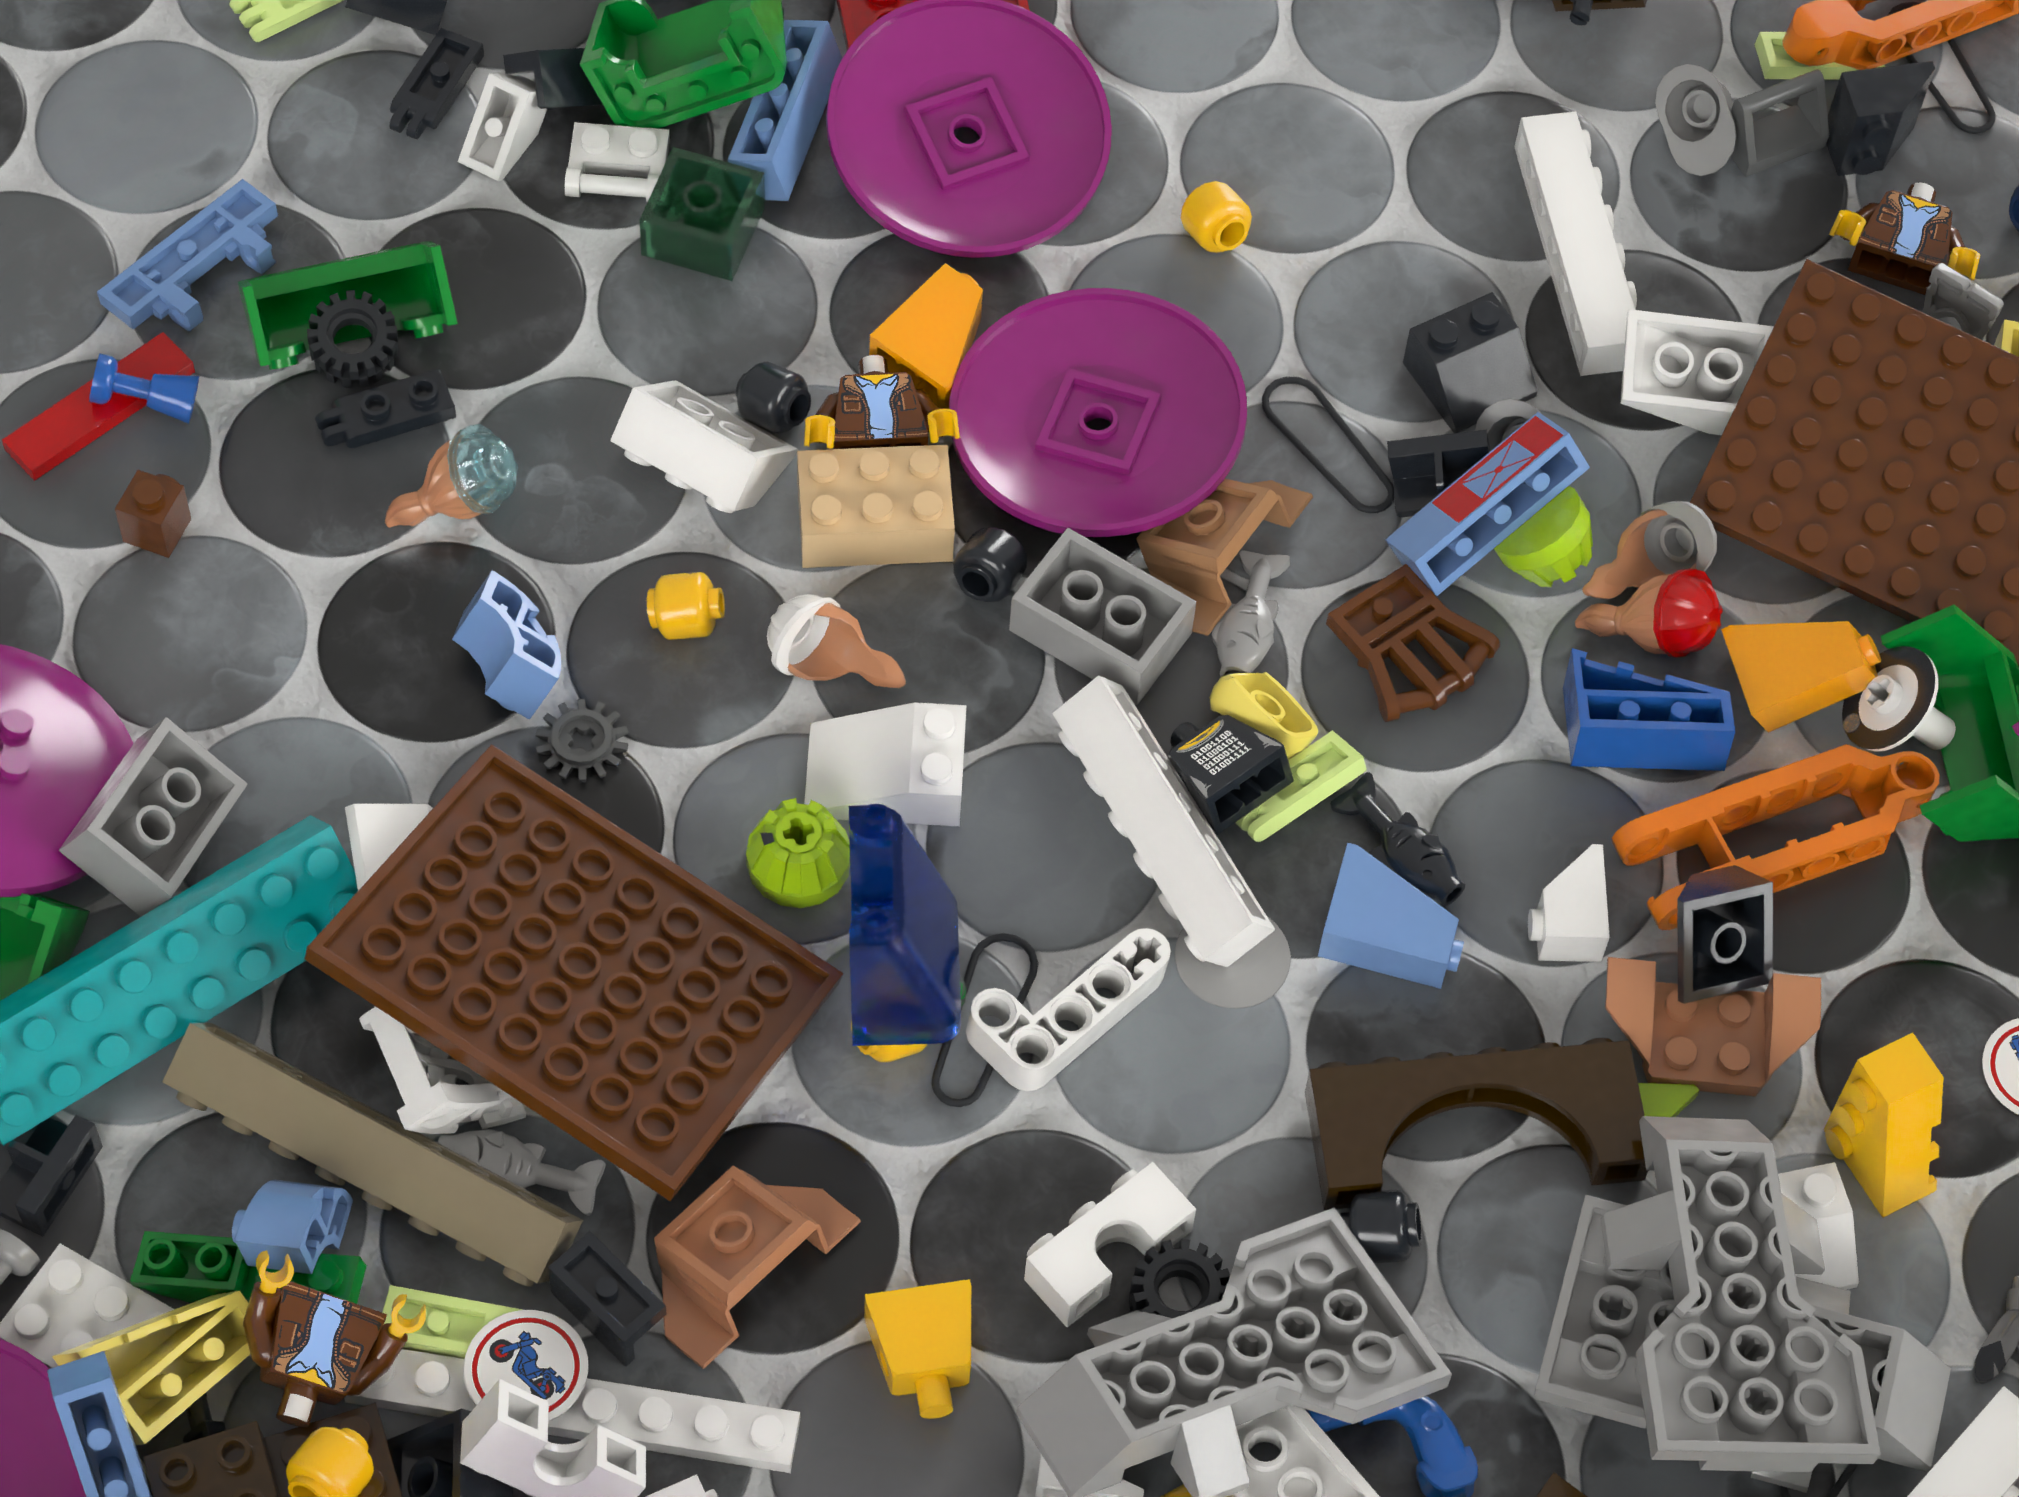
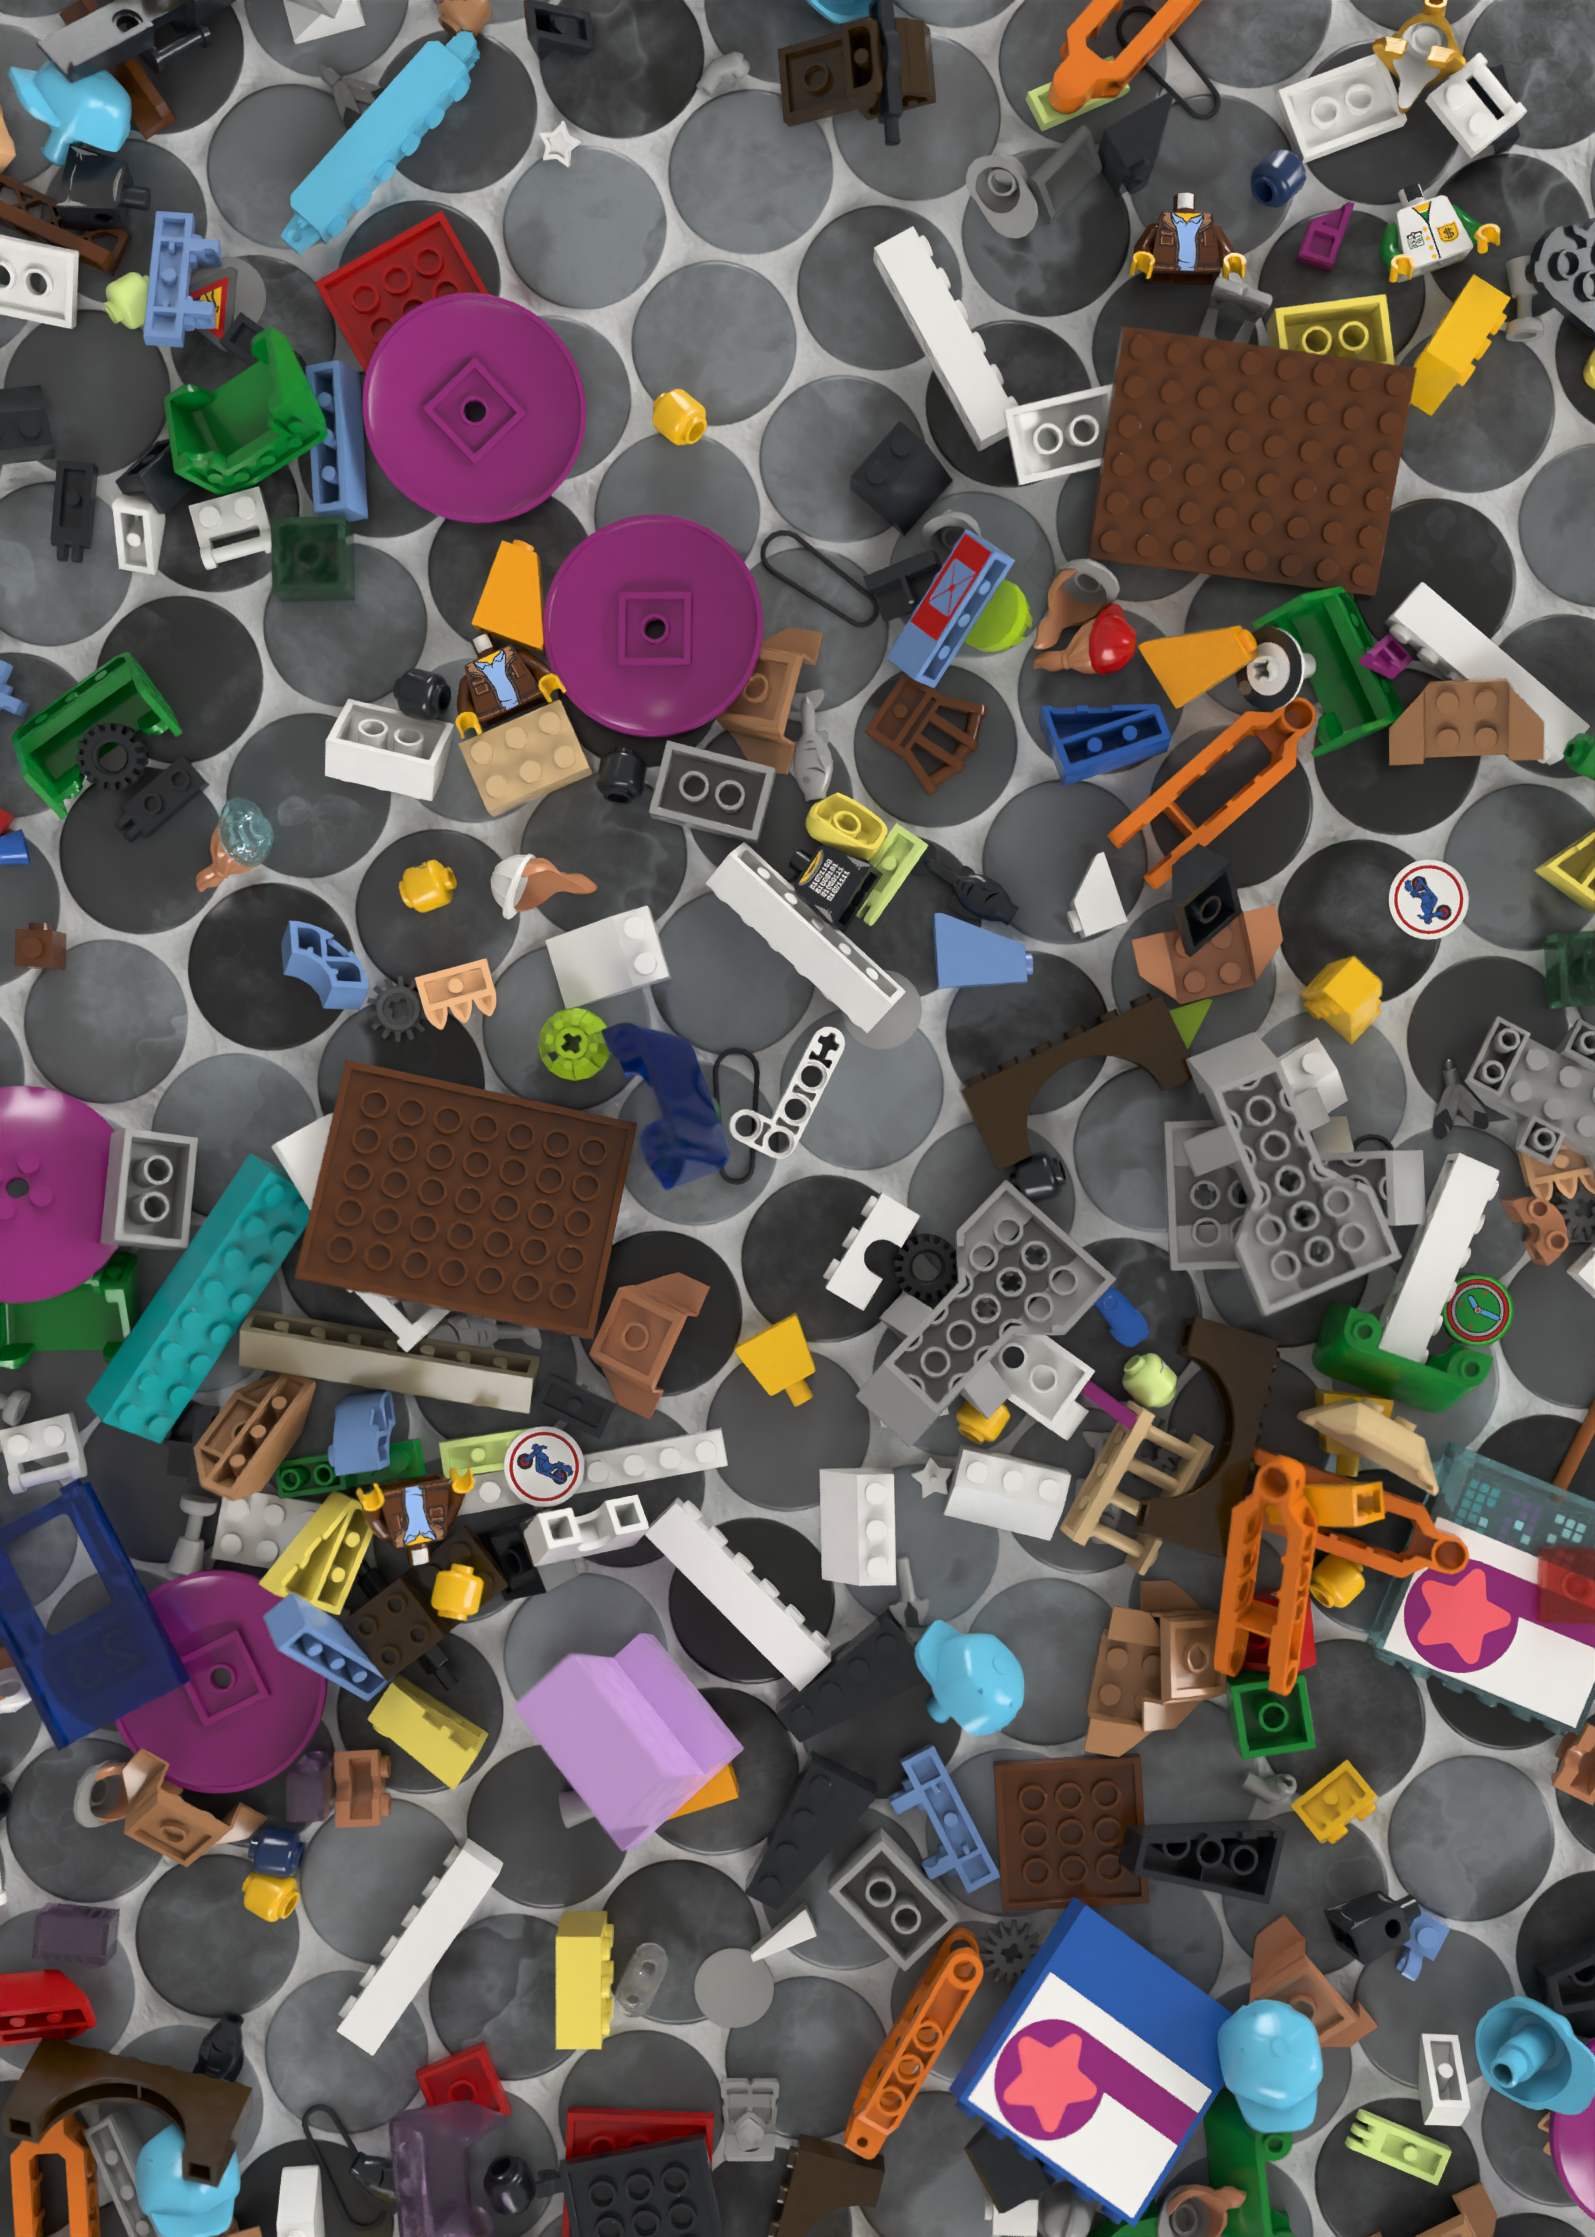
camera: 10 degrees left, 30 degrees up
none -> medium nougat wedge [194,1372,316,1501]
none -> light nougat plate [415,958,497,1030]

